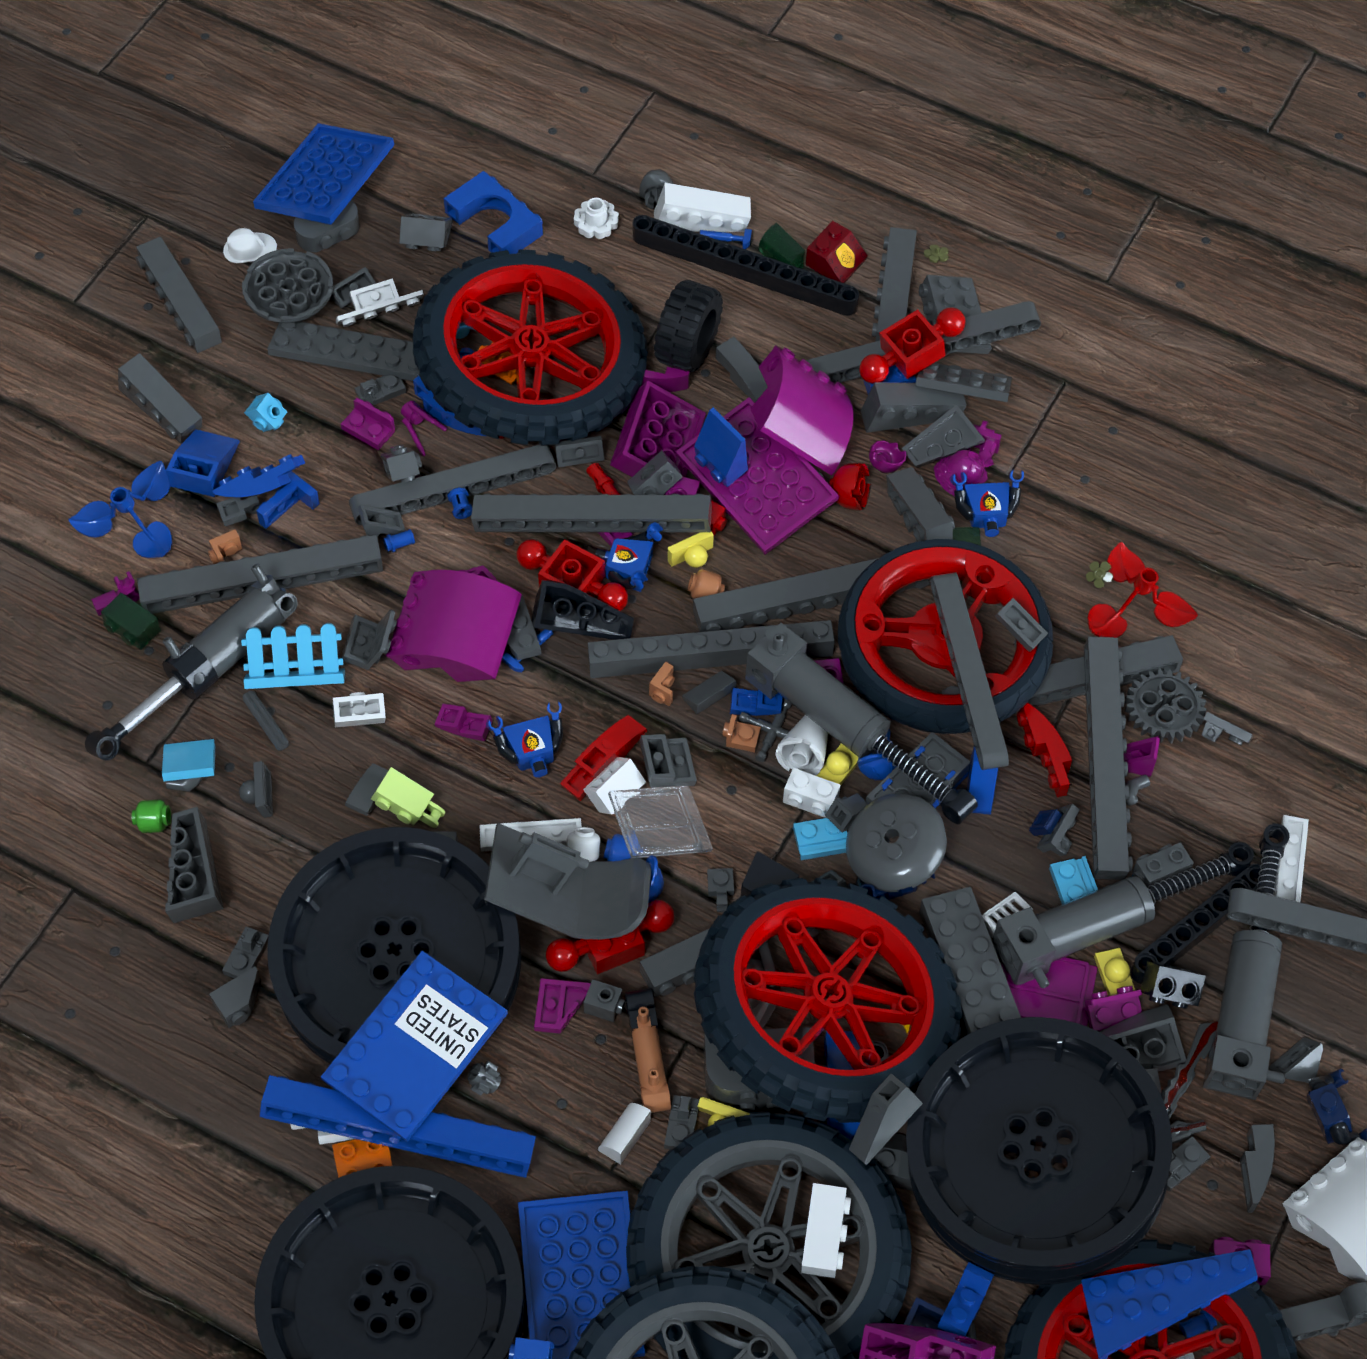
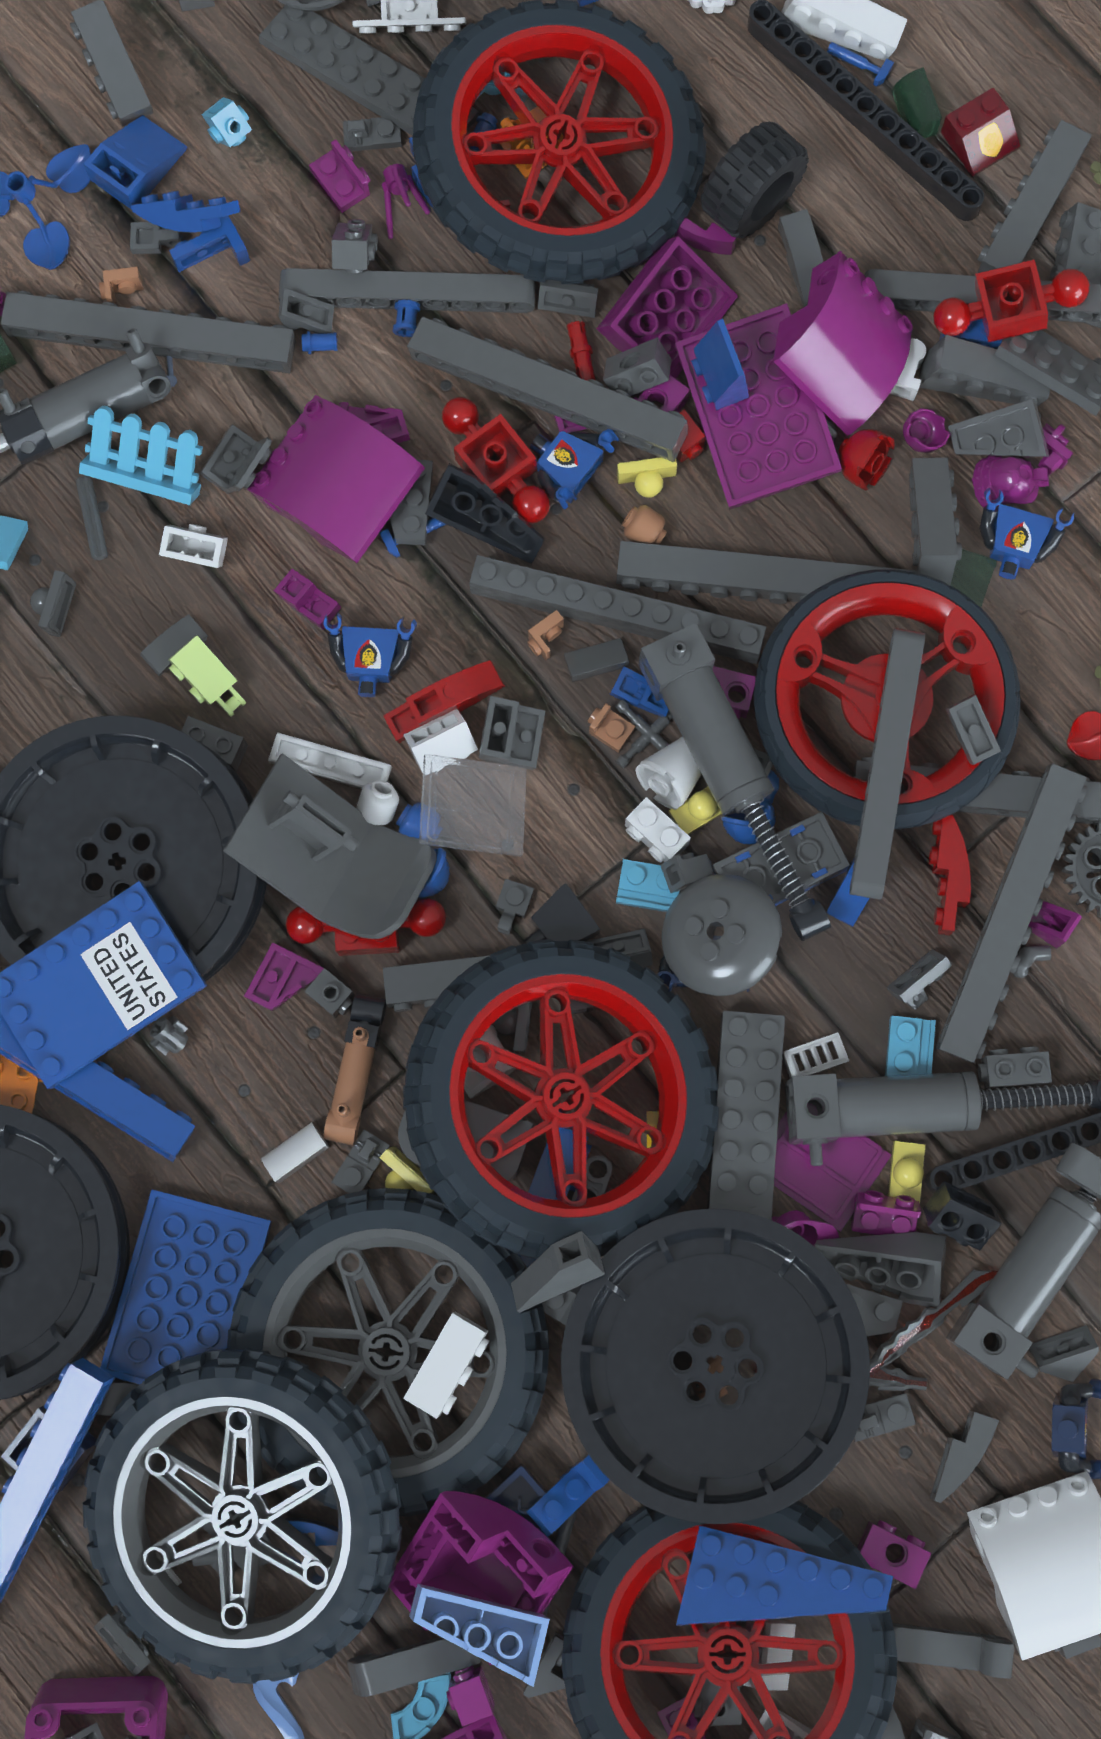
camera: 25 degrees right, 20 degrees up
dark blue tile [1029,809,1062,836] -> none
none -> white leg [890,338,926,401]

